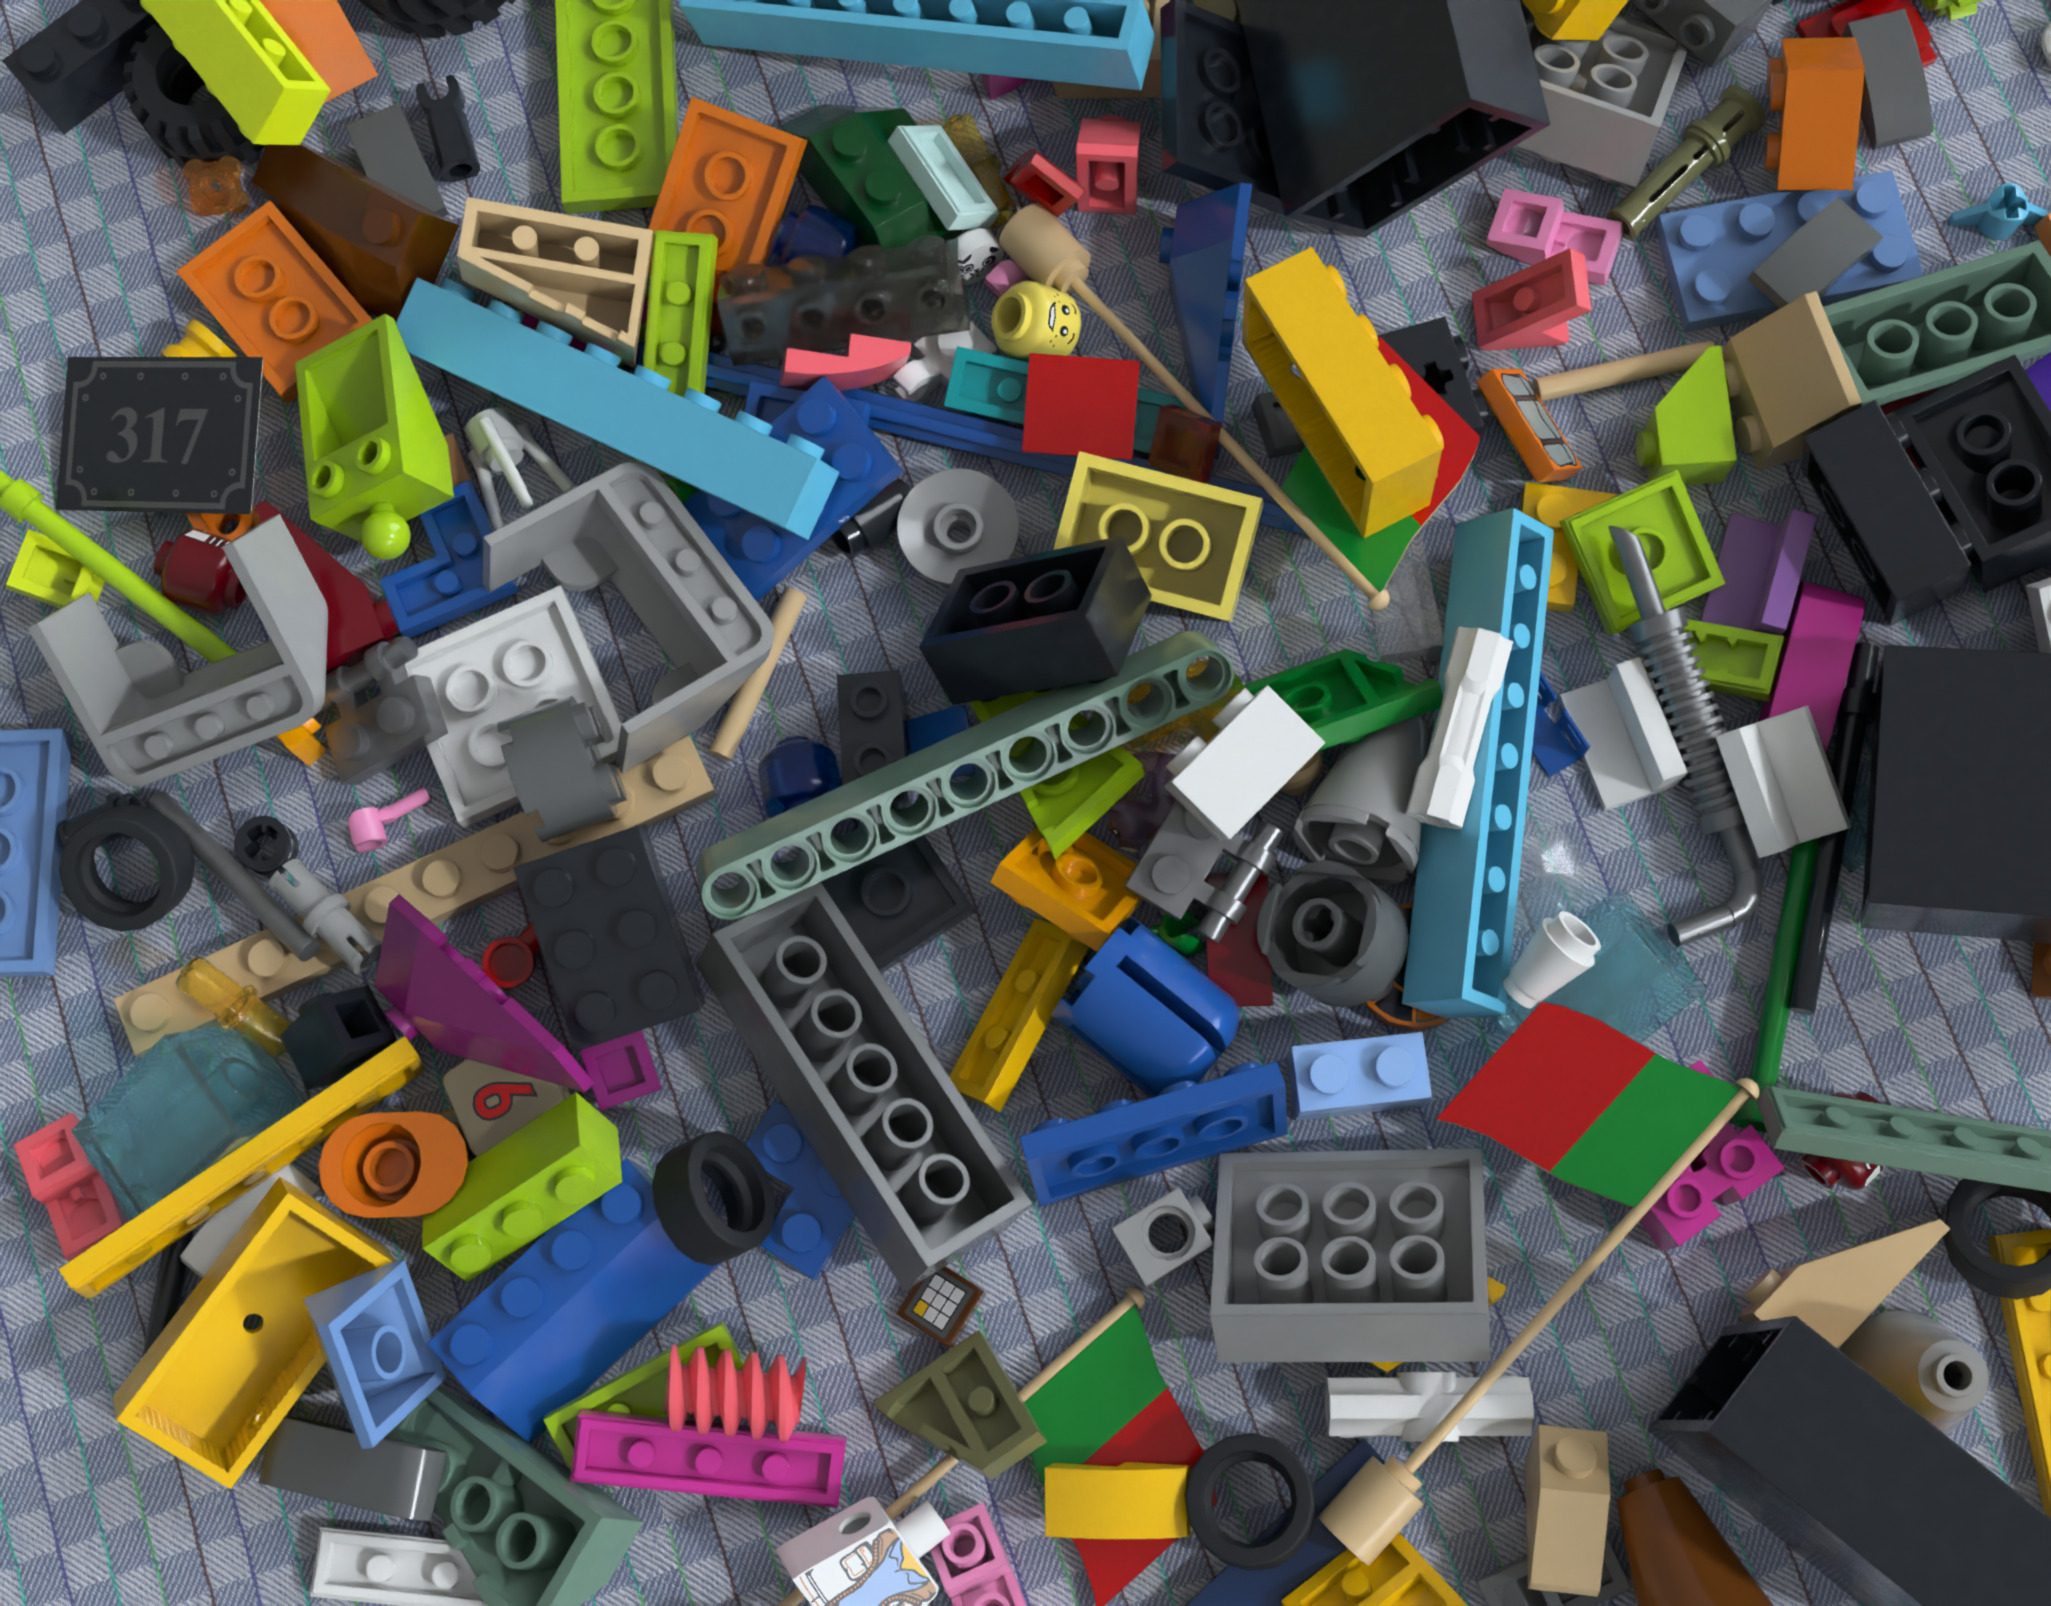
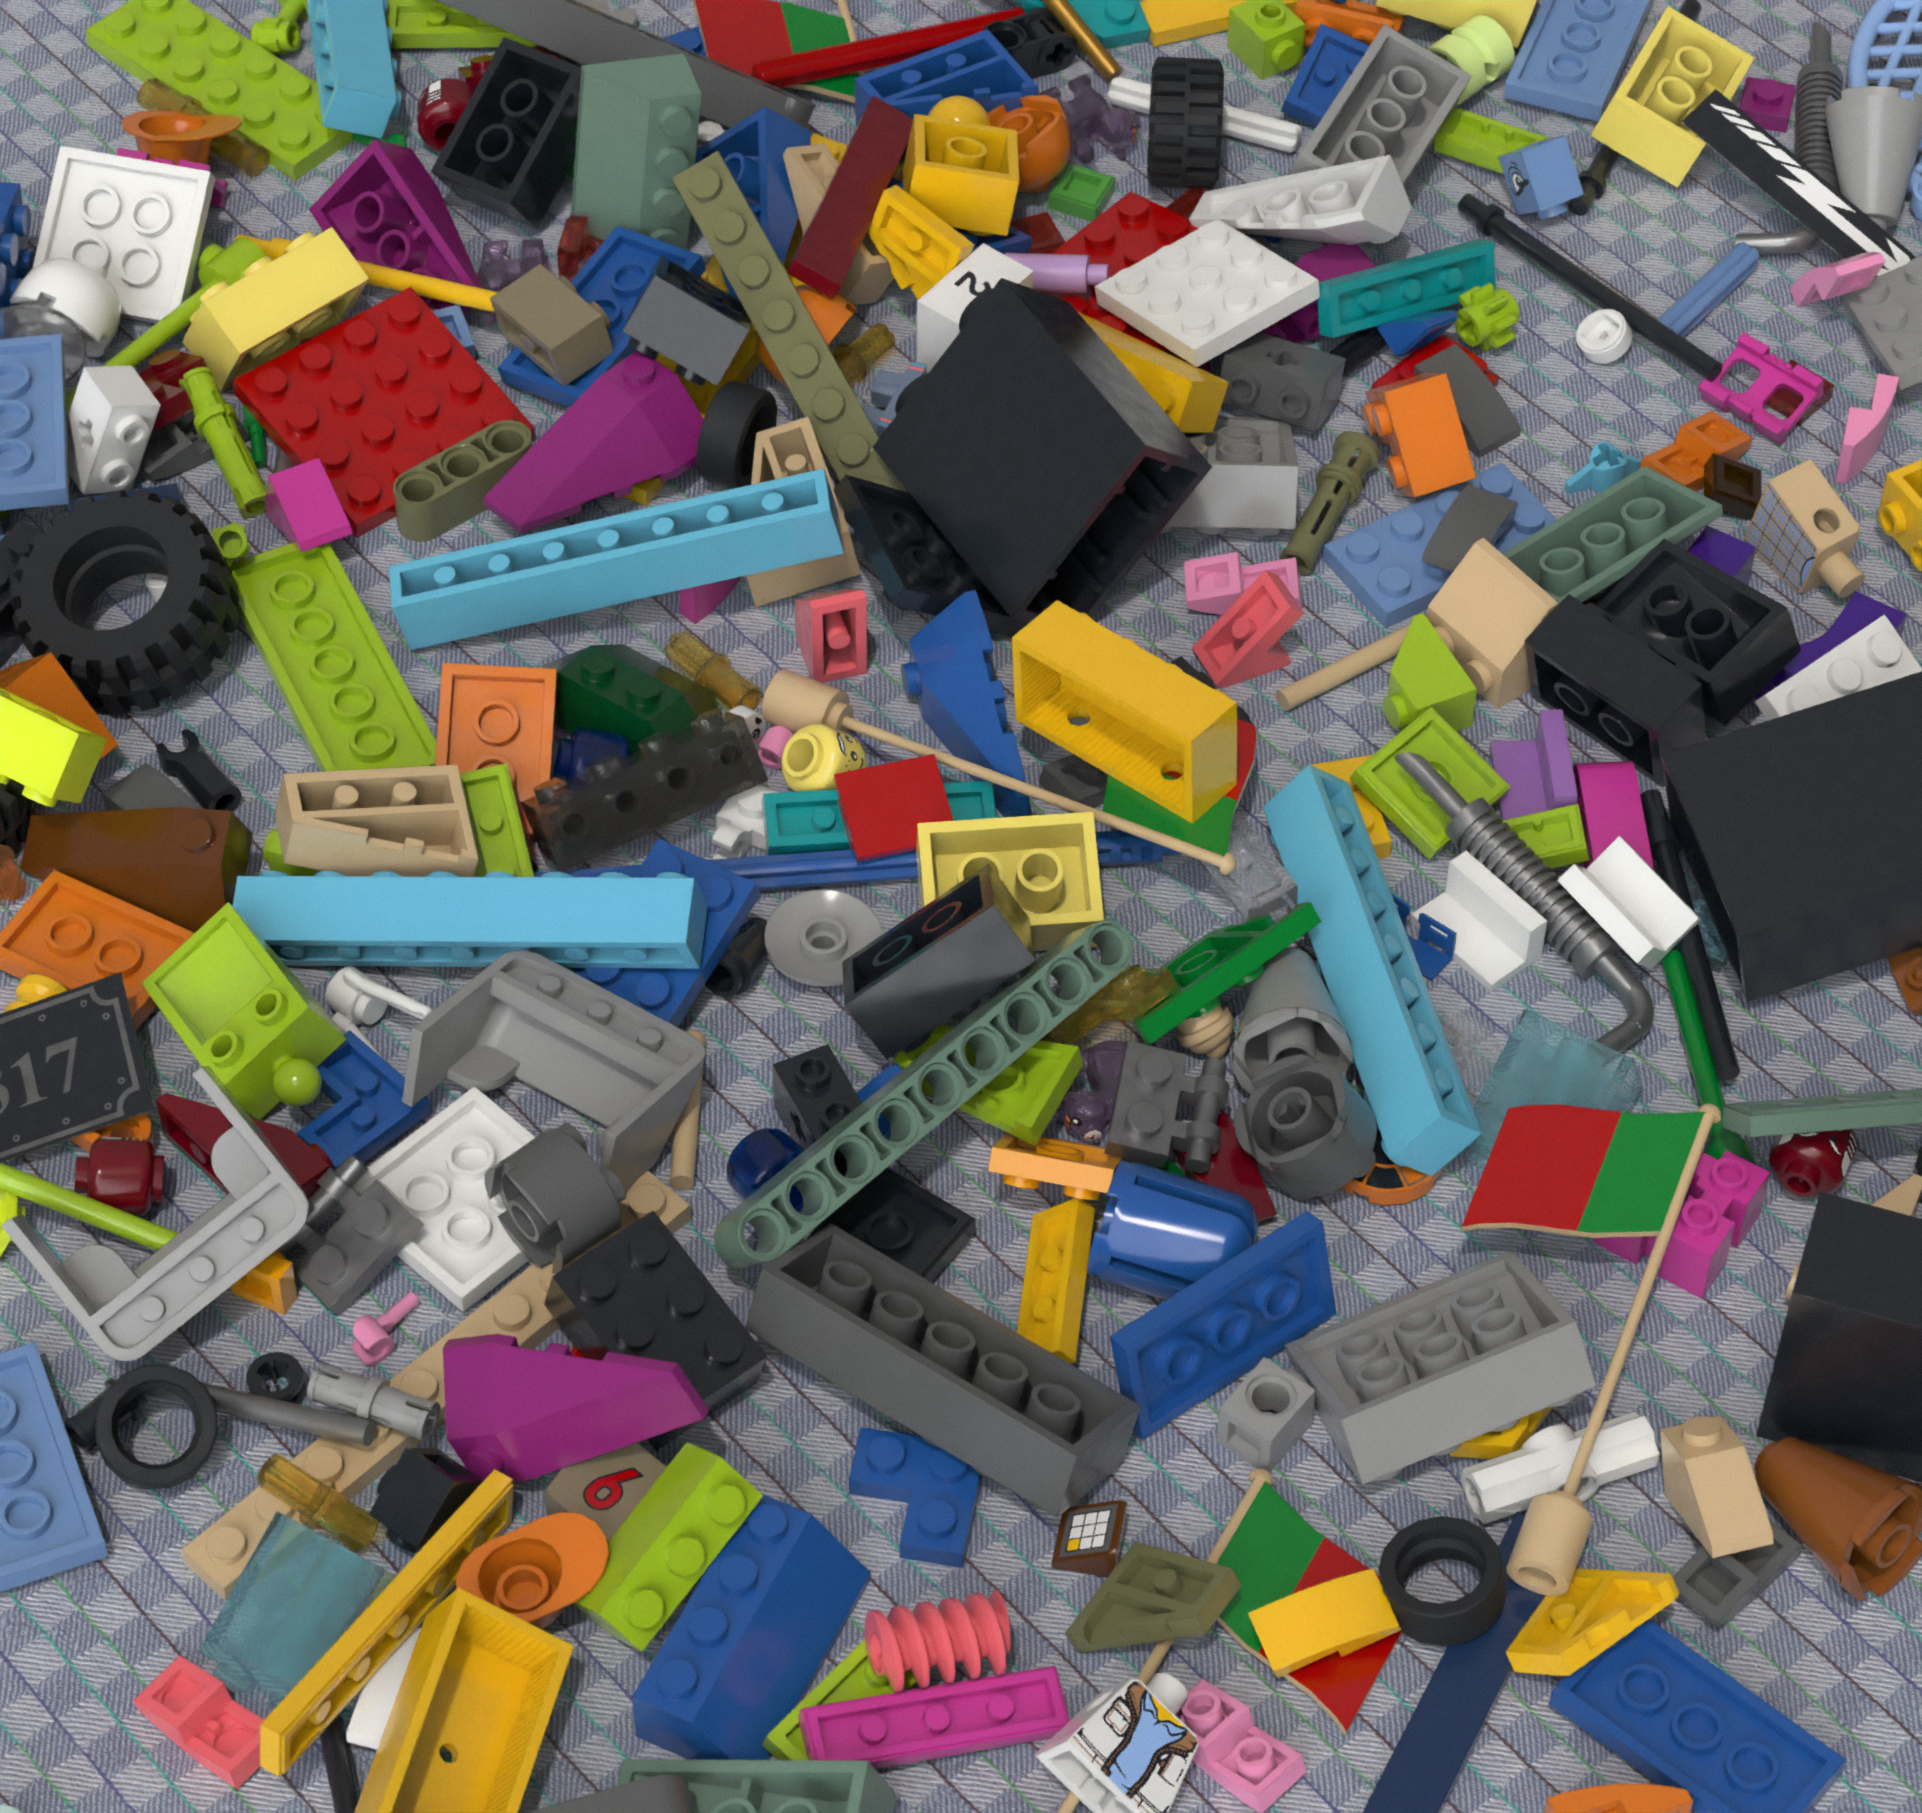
camera: 30 degrees left, 25 degrees down
medium blue slope [303,1260,447,1449] -> none
magenta plate [580,1030,662,1111] -> none
black tyre [652,1131,775,1266] -> none
coral slope [779,334,911,391] -> none
light aqua tile [888,125,1000,230] -> none
red slope [1002,149,1085,217] -> none
clear red tile [1148,404,1222,483] -> none
white brick [1164,685,1326,841] -> none
light blue brick [1286,1032,1432,1121] -> none
white axle [1405,626,1513,830] -> none
orange tile [1476,369,1583,482] -> none
white cone [1503,911,1601,1009] -> none

